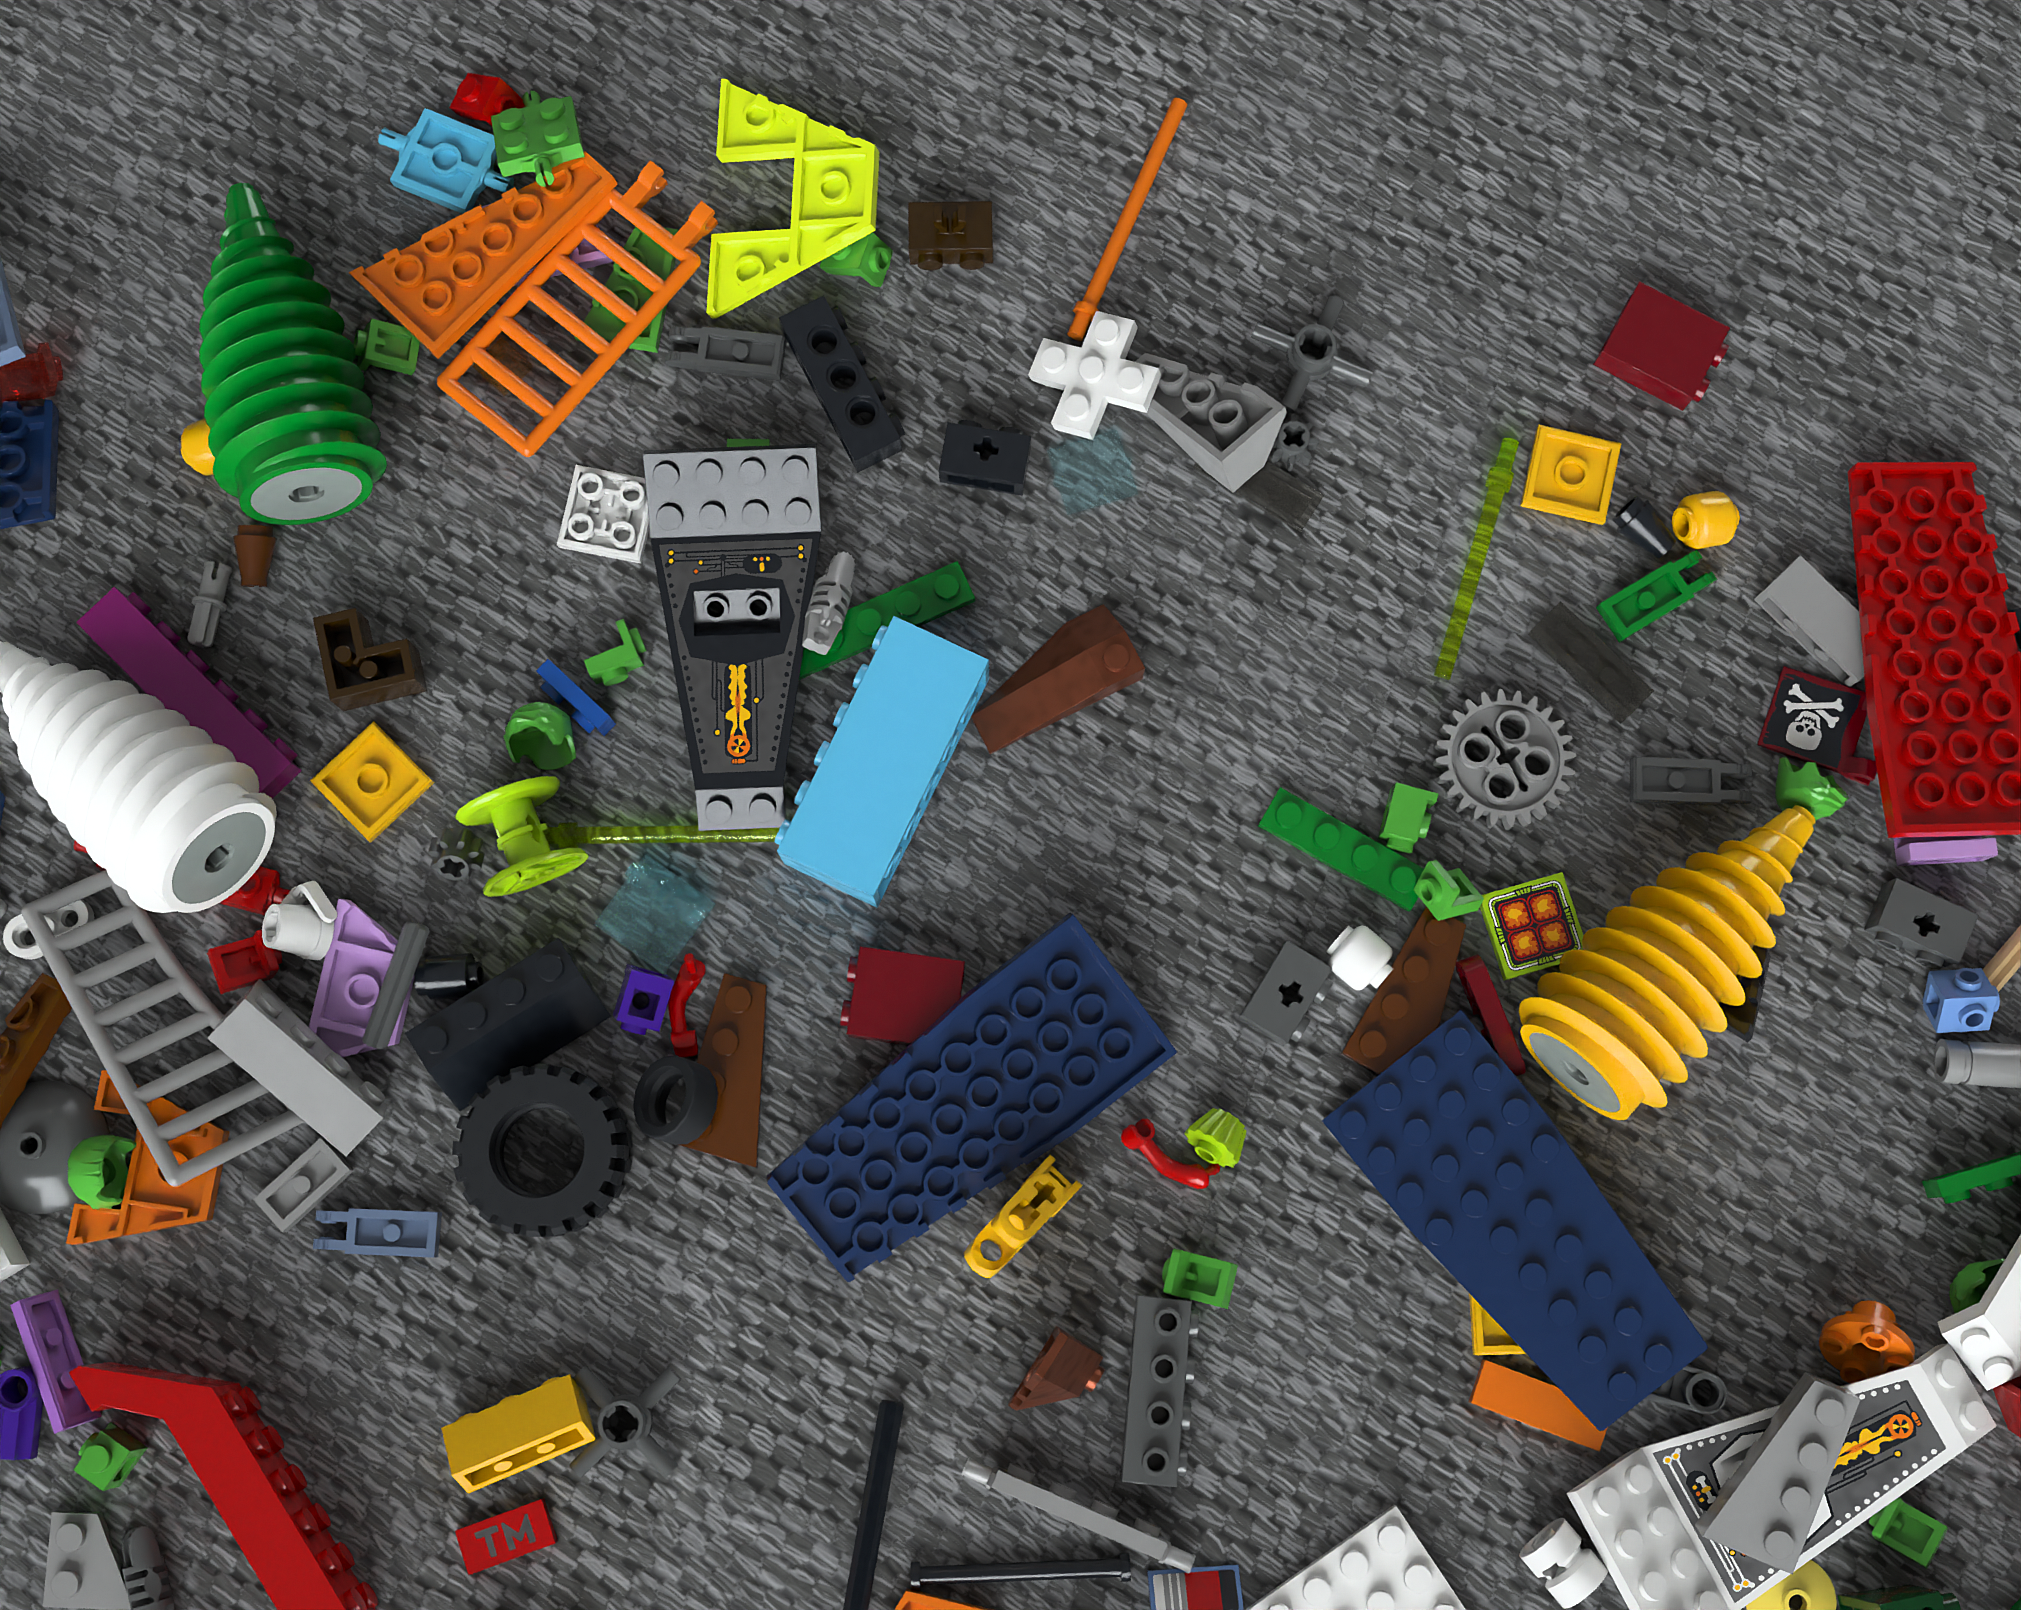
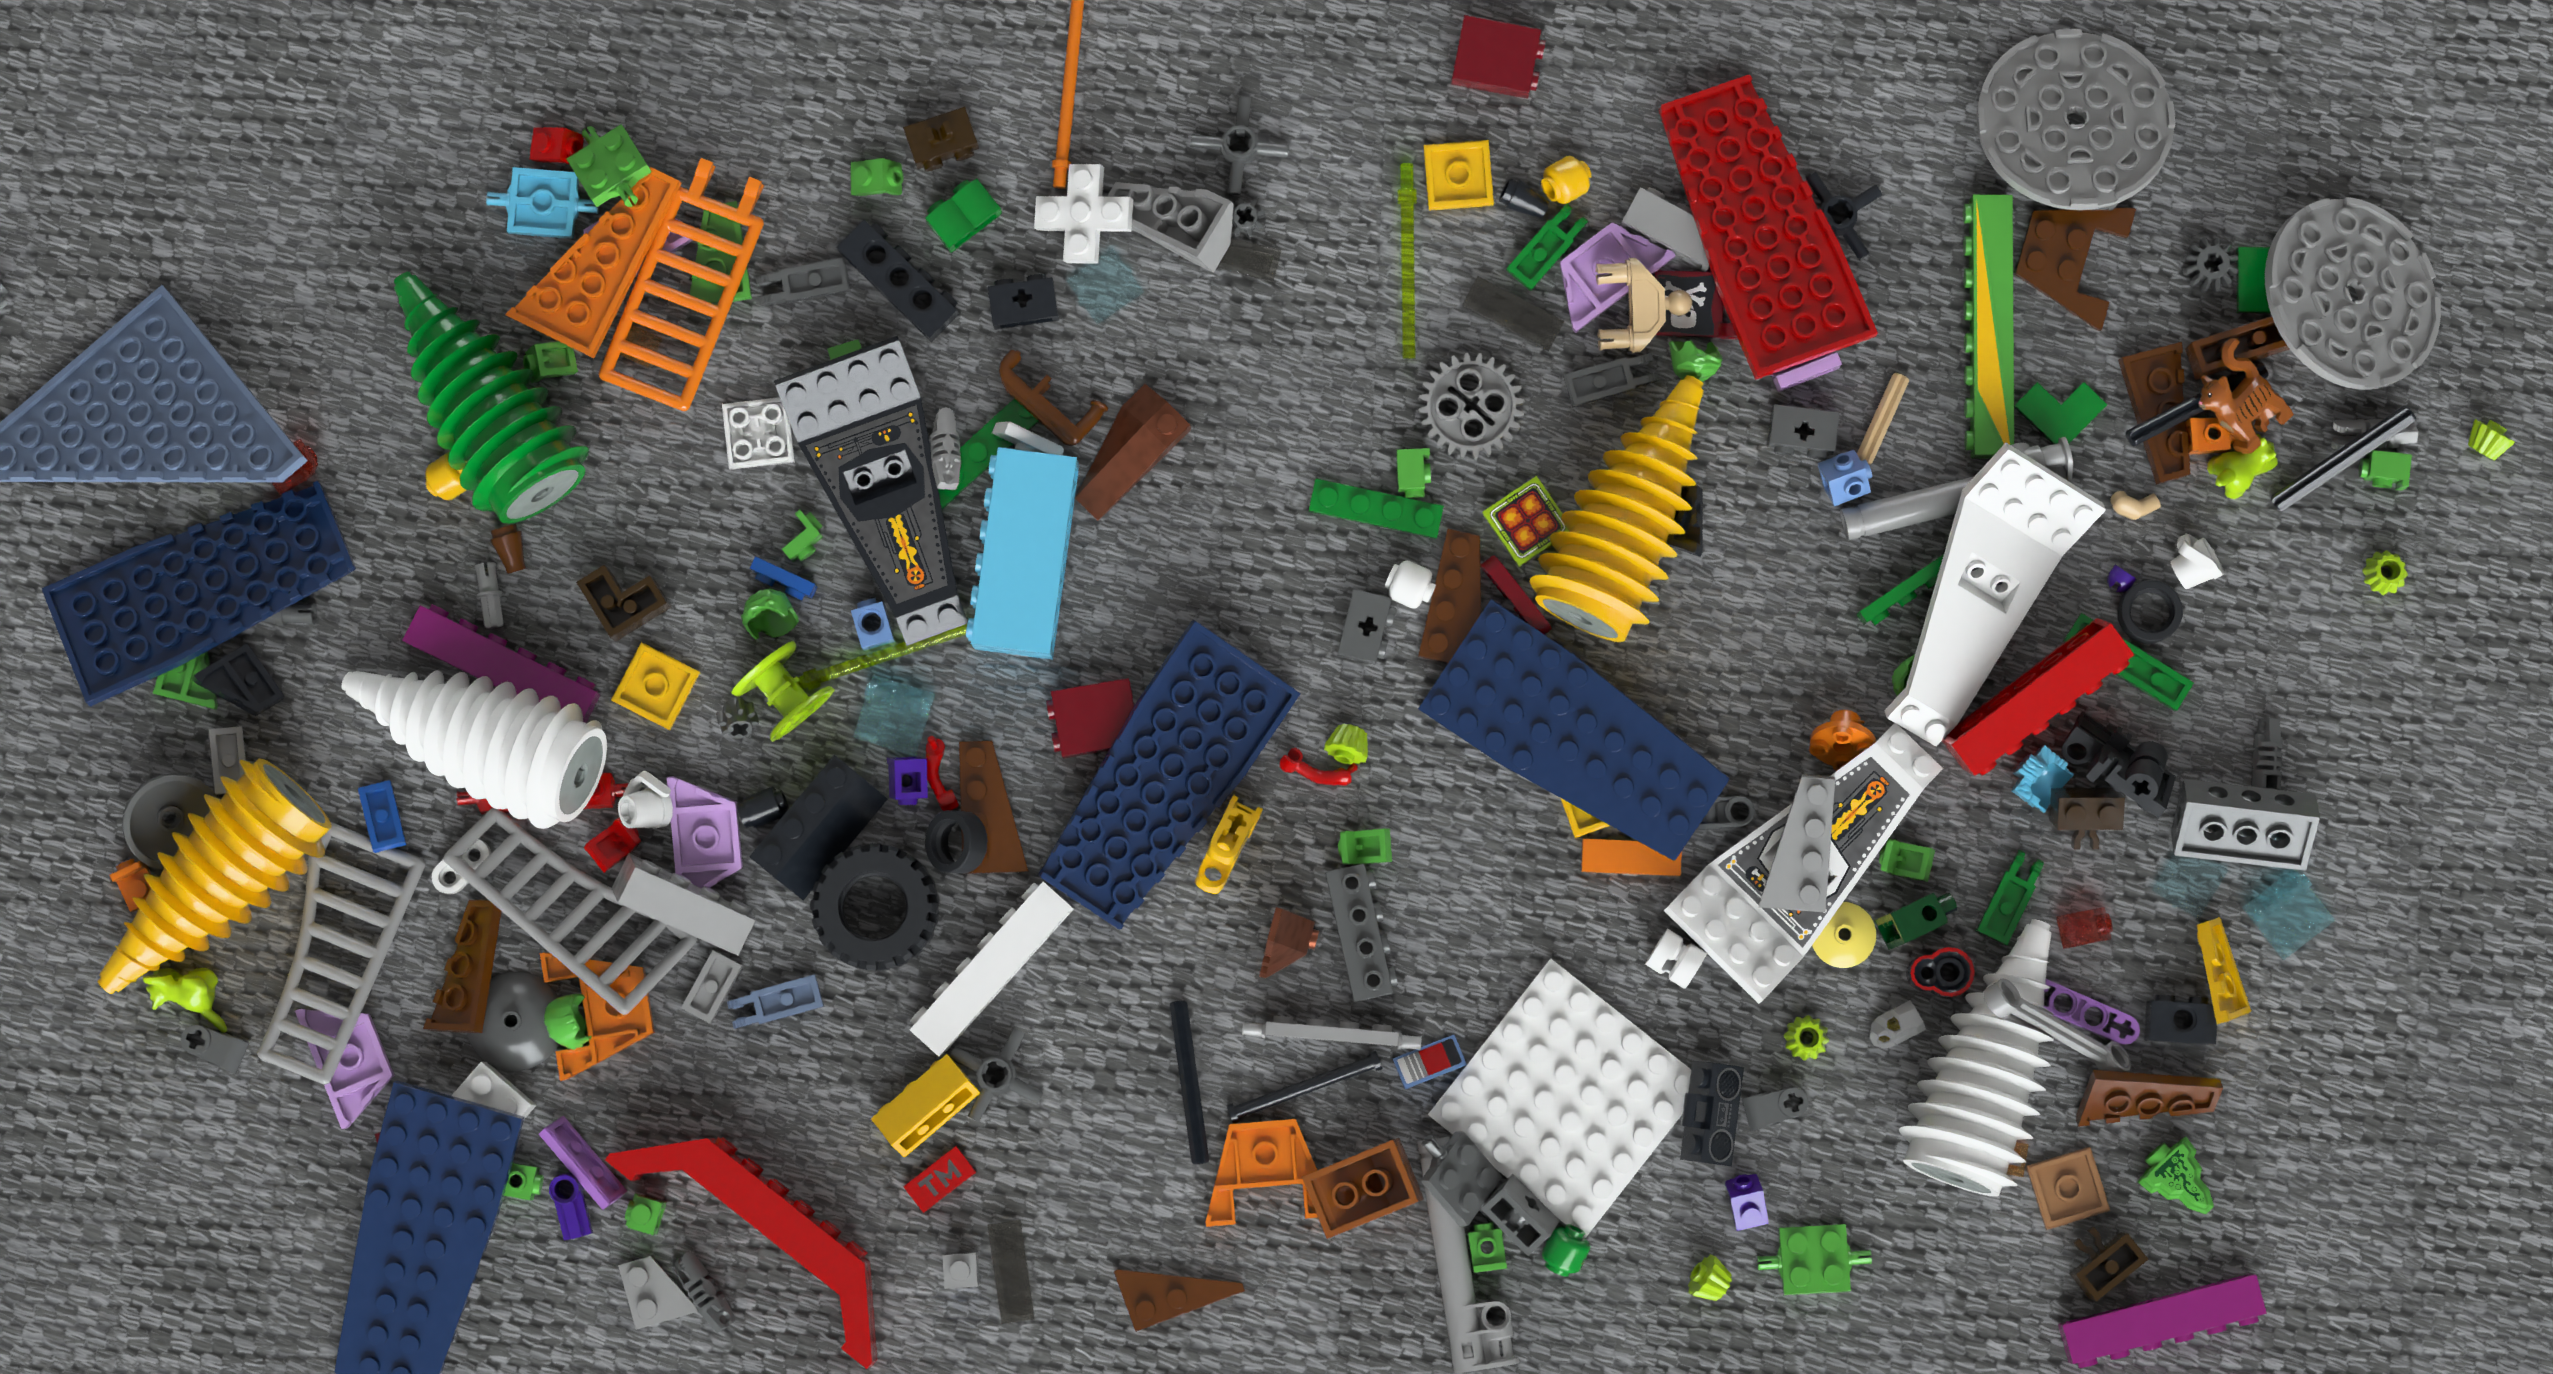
camera: 15 degrees left, 5 degrees up
dark grey axle [362,921,430,1049] -> none
neon yellow wing [706,79,879,319] -> none
bright green bracket [1413,860,1484,921] -> none
none -> medium blue brick [851,598,896,651]
none -> white brick [910,882,1074,1057]
none -> green brick [925,178,1002,253]
none -> white plate [992,422,1064,455]
none -> reddish brown piece [999,349,1108,446]
none -> lavender wing [1560,223,1676,333]
none -> tan connector [1595,258,1692,353]

